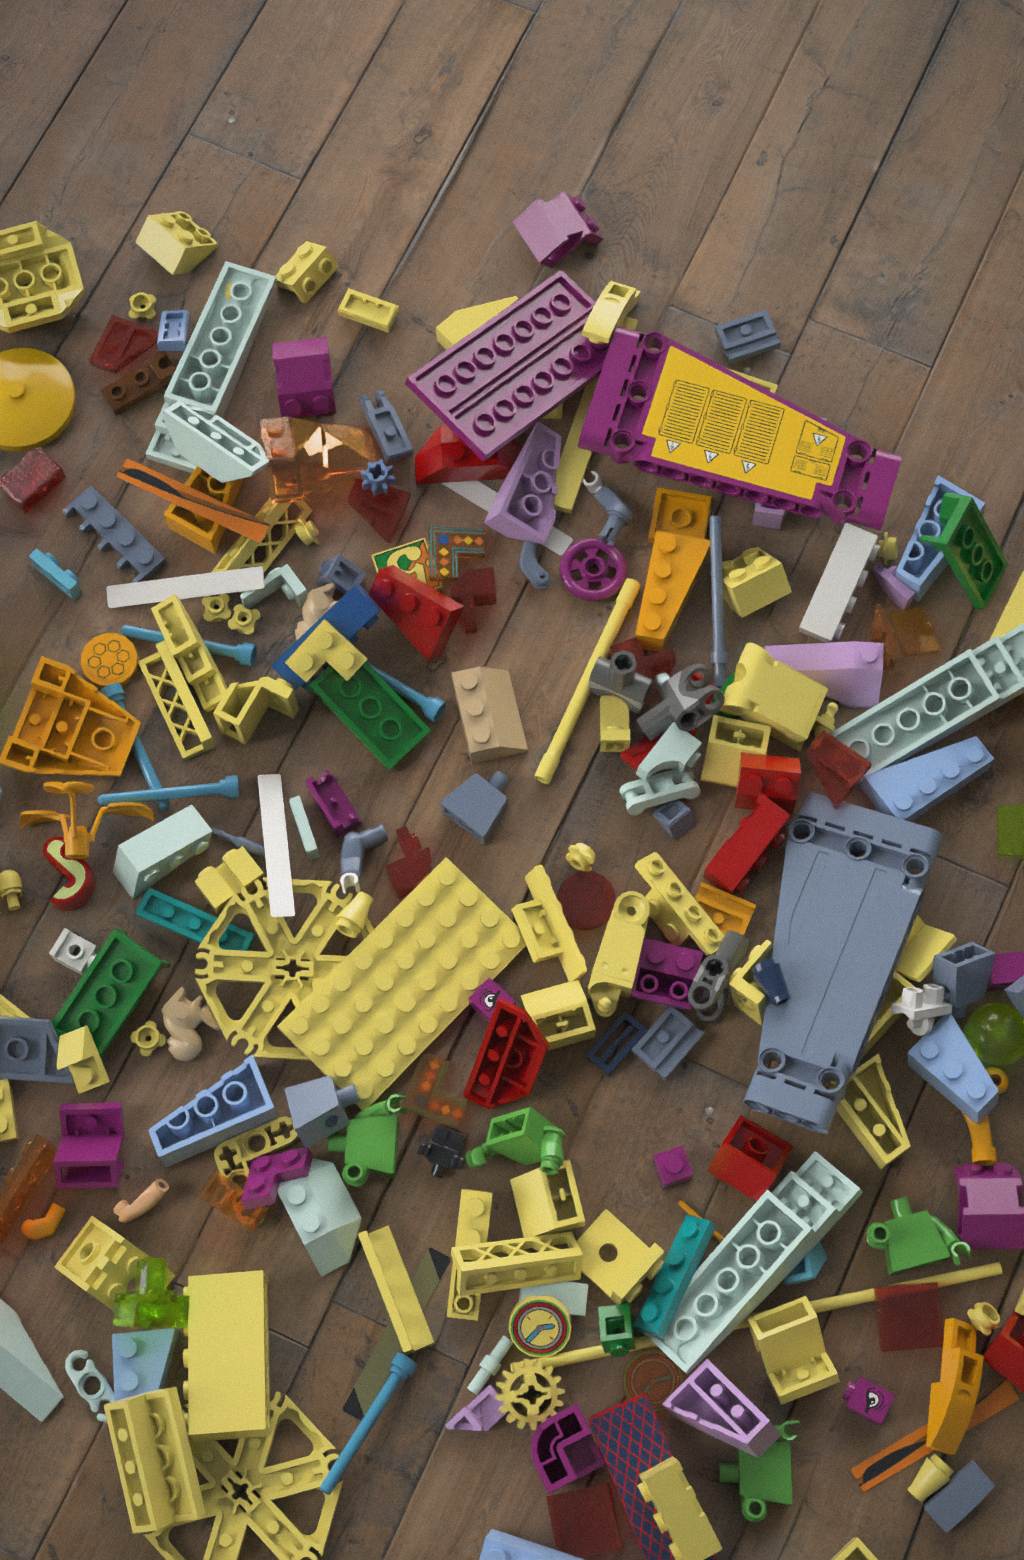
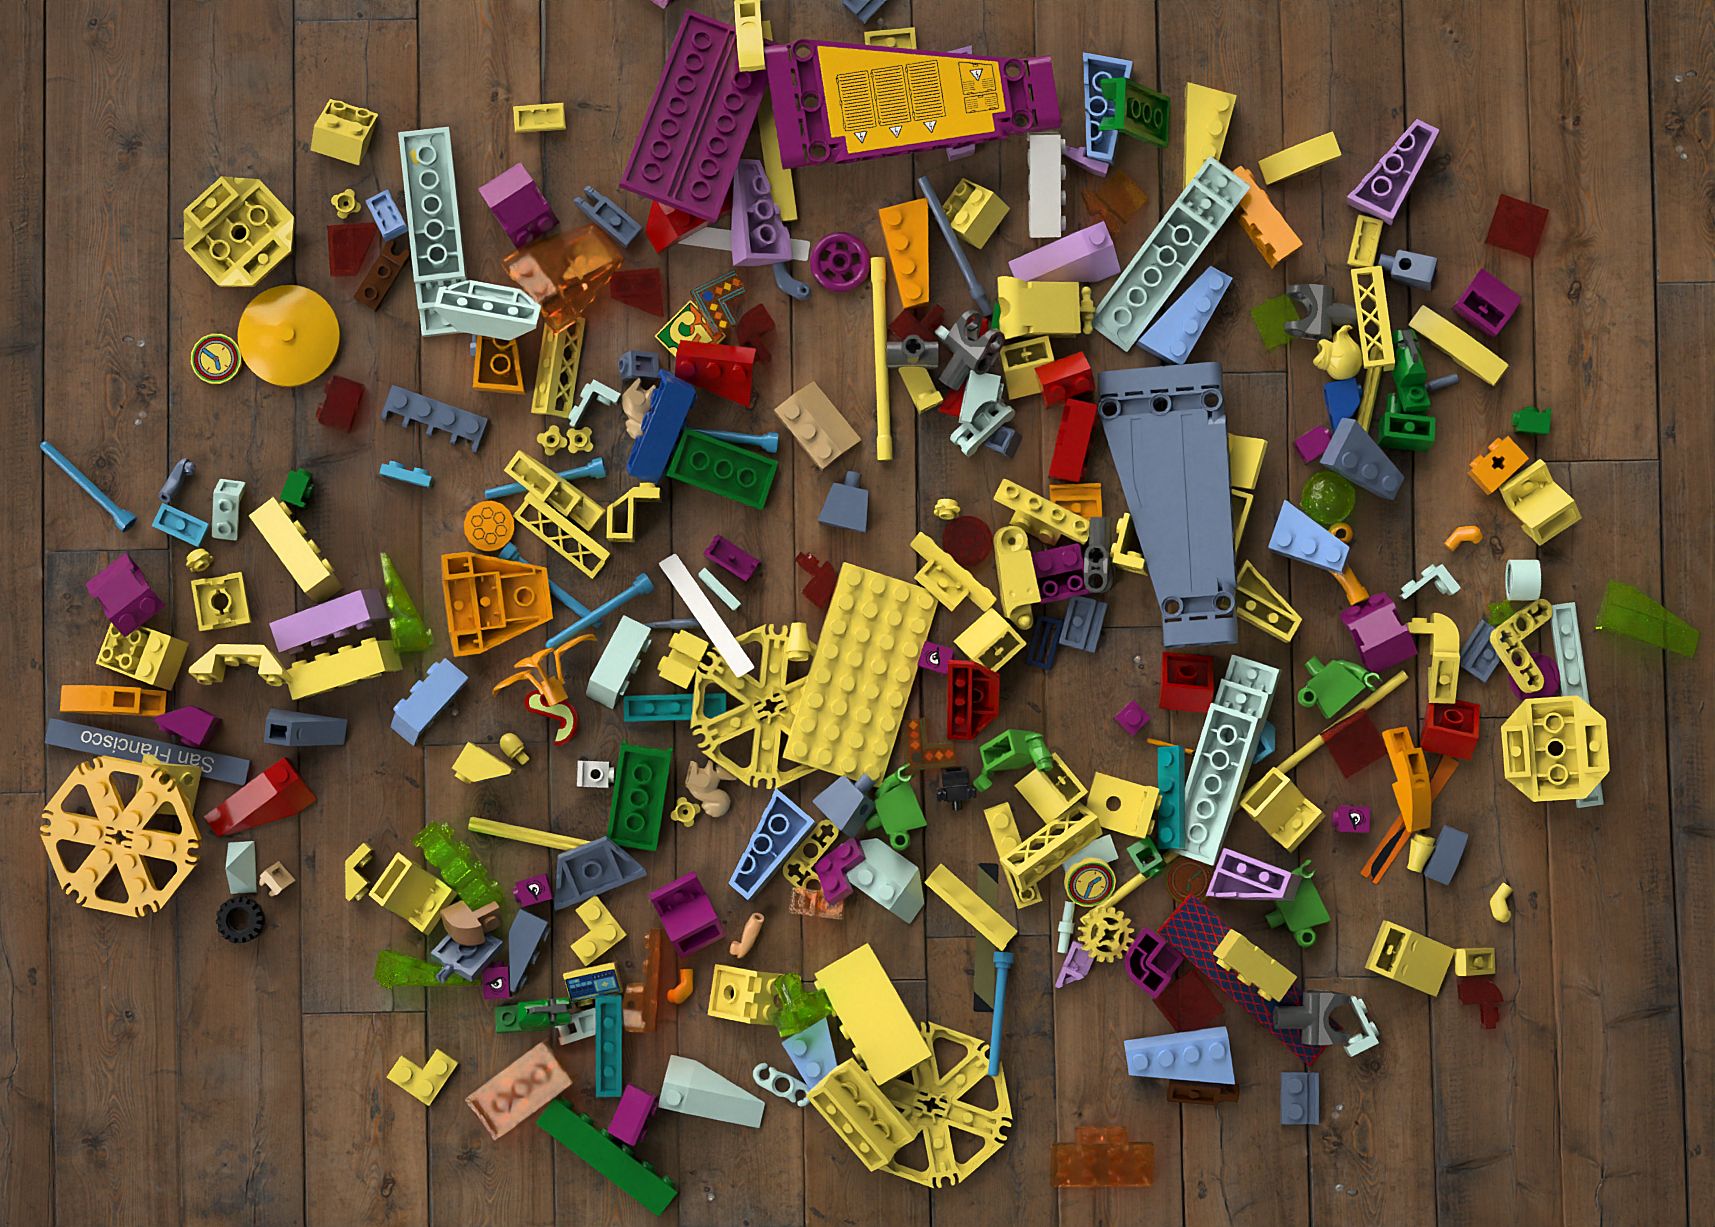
camera: 35 degrees left, 15 degrees up
light yellow slope [57,1025,110,1094] -> none
white sticker [106,566,265,608] -> none
orange sticker [117,459,270,543] -> none
light yellow bracket [275,241,338,304] -> none
light yellow plate [285,620,368,683] -> none
light yellow plate [294,517,320,546] -> none
sand blue arm [340,823,388,894] -> none
medium blue gear [360,459,396,497] -> none
light yellow slope [436,296,519,350] -> none
sand blue arm [582,471,633,546] -> none
light orange tile [648,487,713,543] -> none
dark blue cone [752,958,791,1006] -> none
clear red wing [806,730,871,809] -> none
light yellow plate [878,532,897,565] -> none
white hips [891,983,952,1036] -> none
sand blue torso [933,942,995,1018] -> none
light yellow plate [967,1302,1000,1336] -> none

